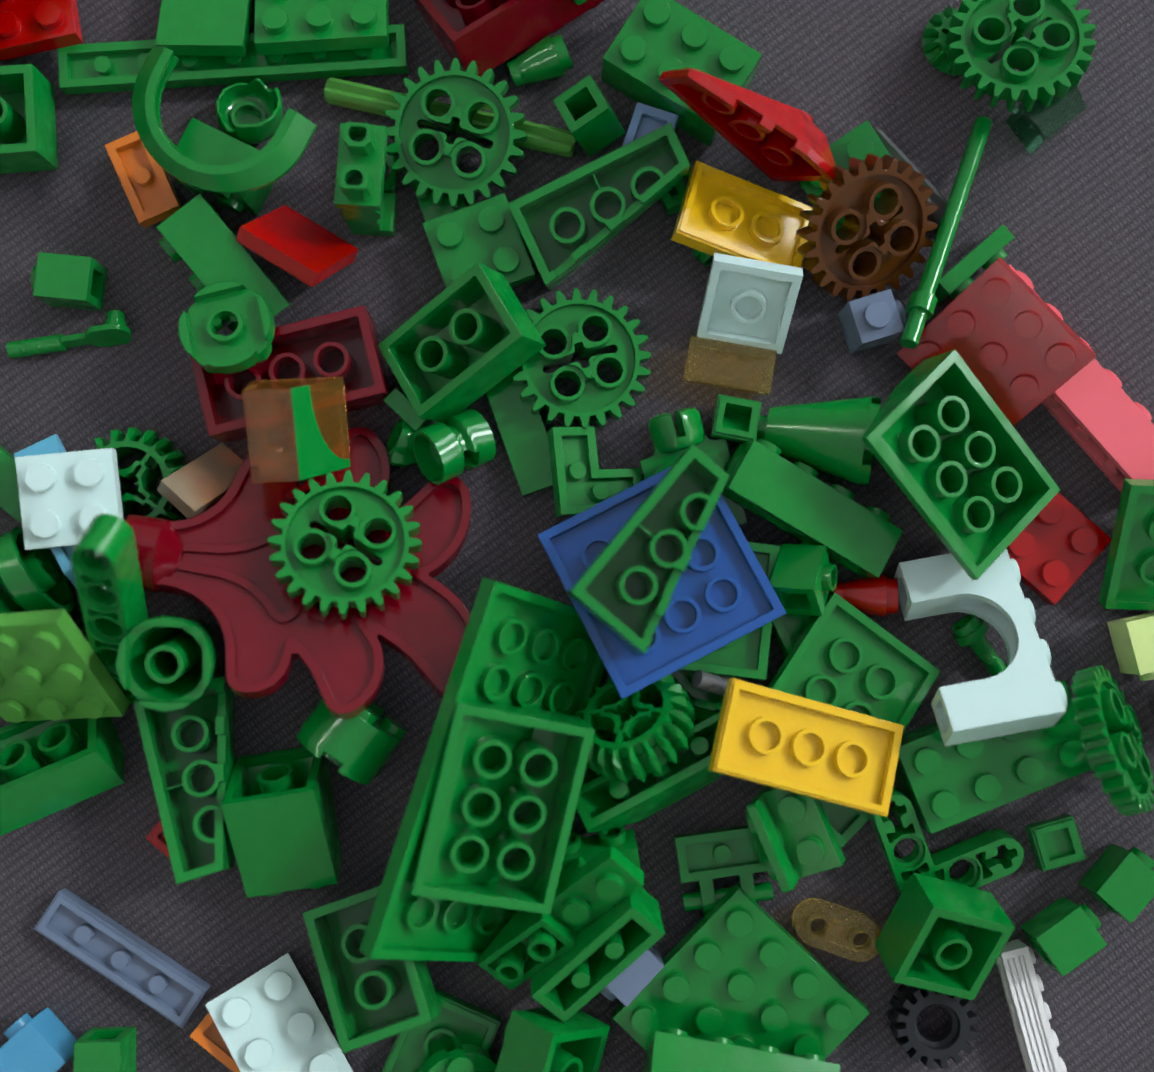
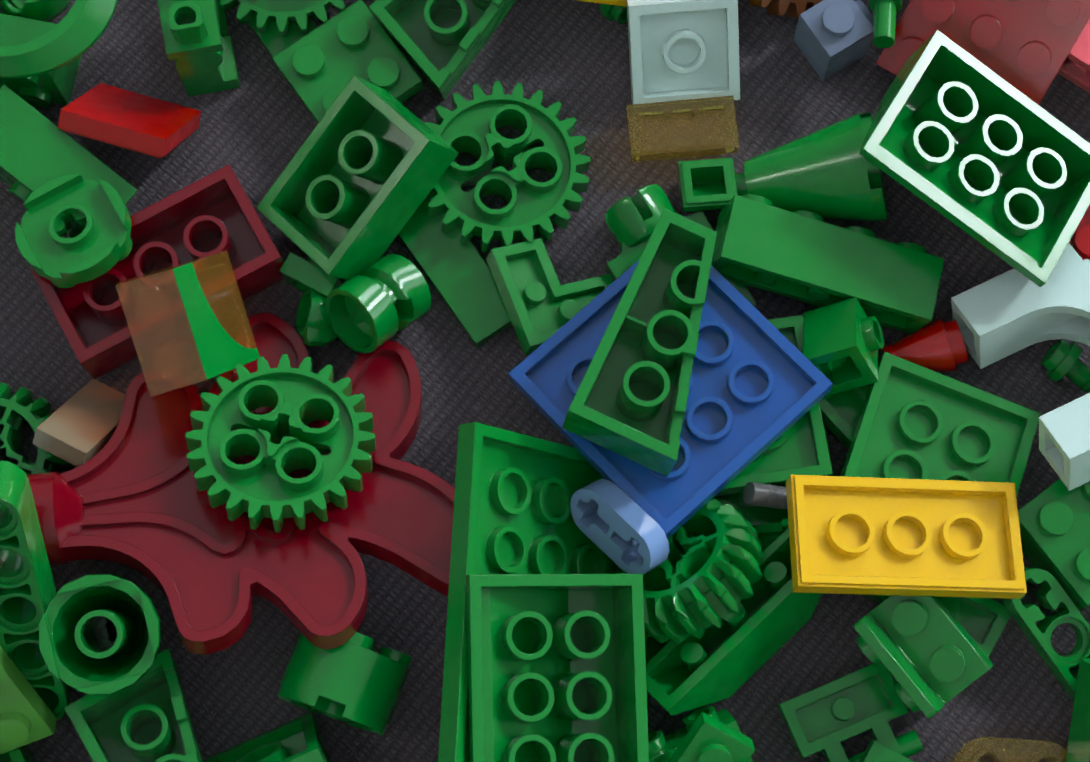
camera: 10 degrees left, 10 degrees down
none -> medium blue beam [570,479,669,575]

